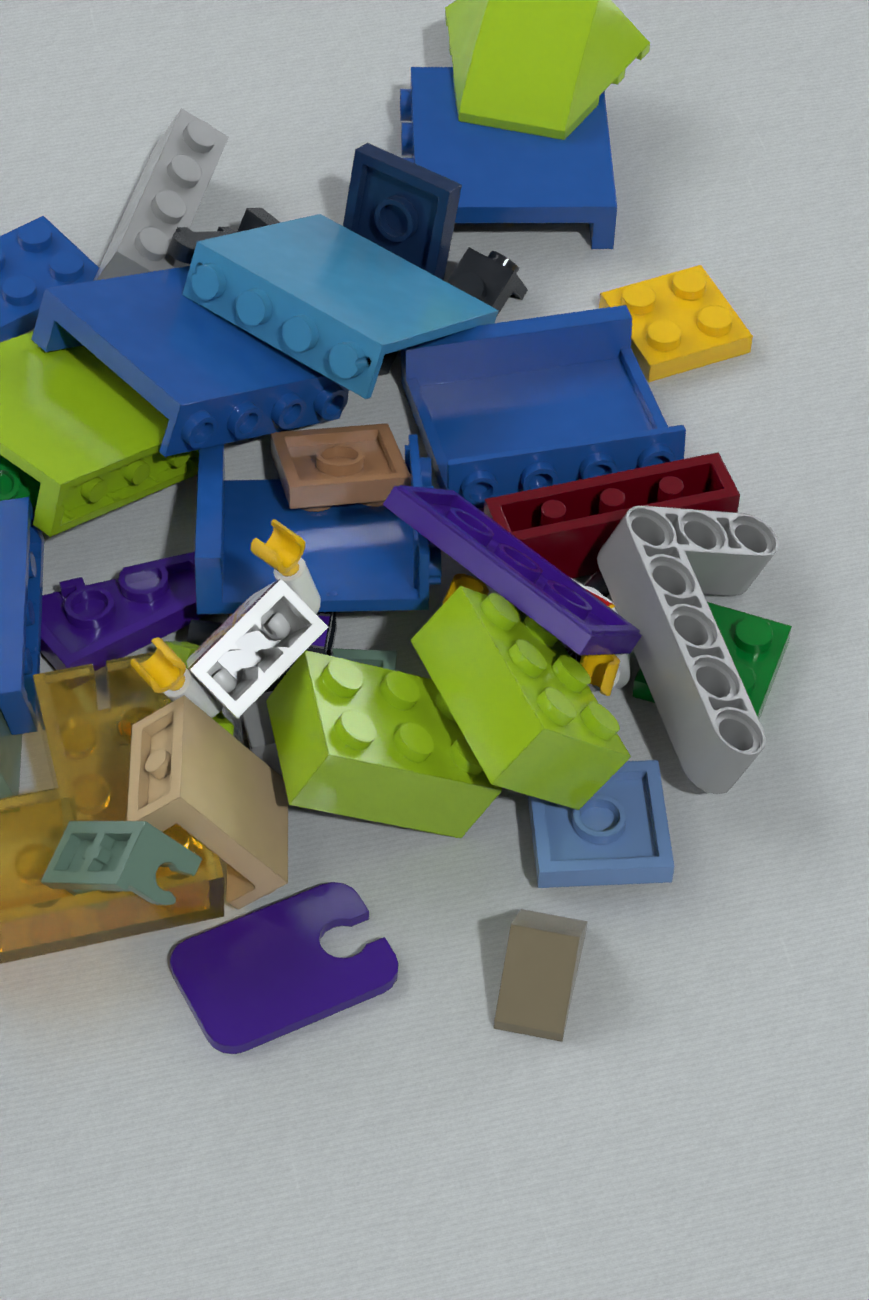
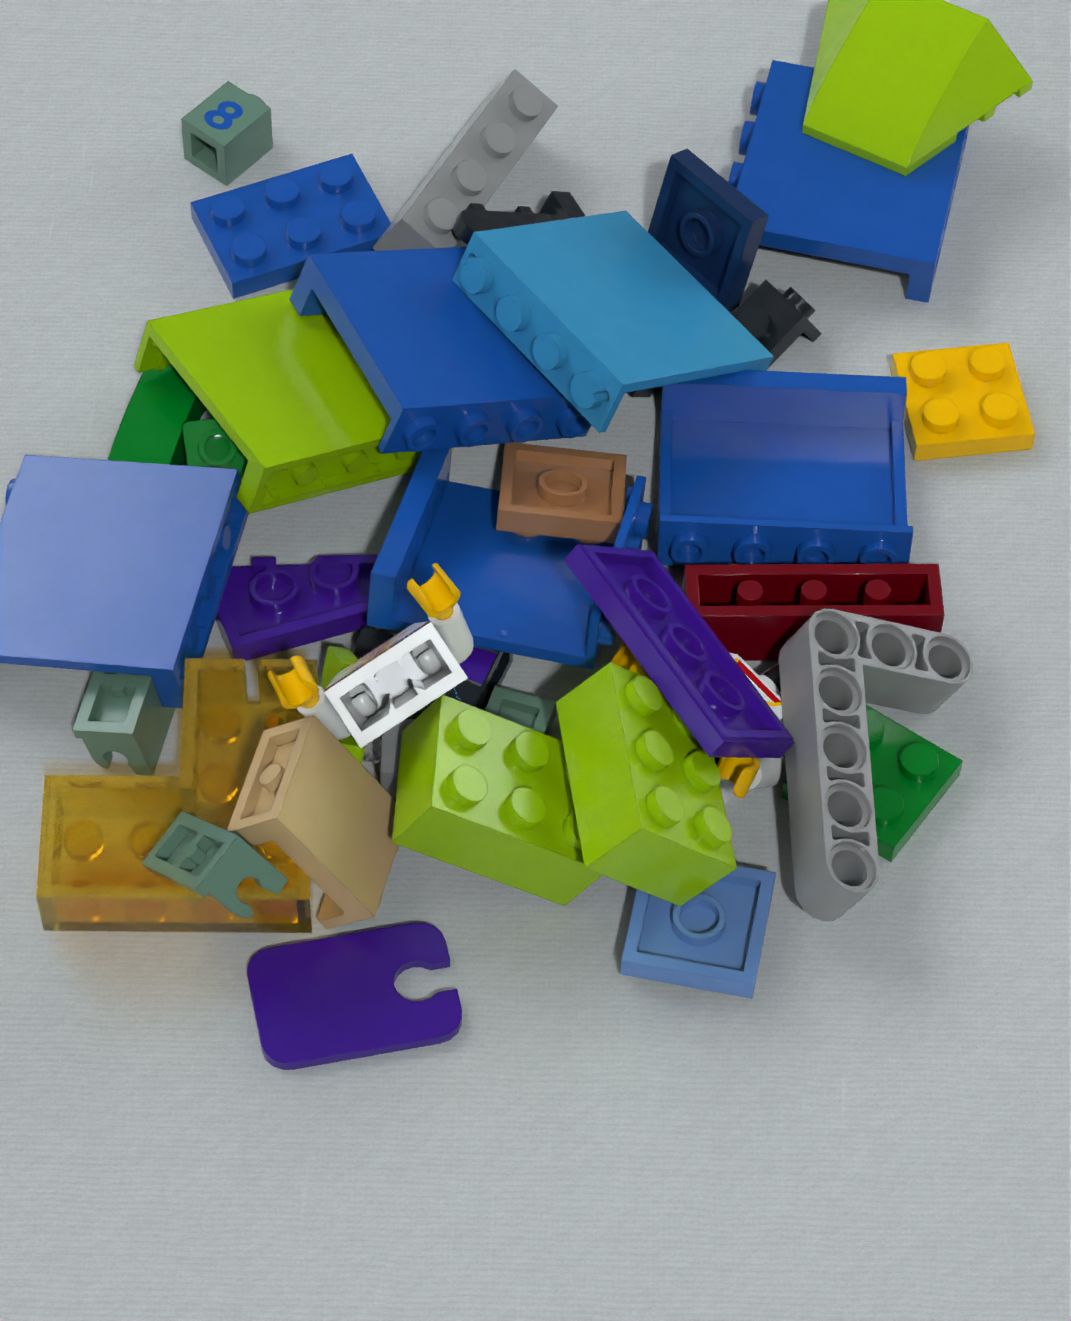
camera: 15 degrees right, 5 degrees up
dark tan slope [494,909,588,1042] -> none

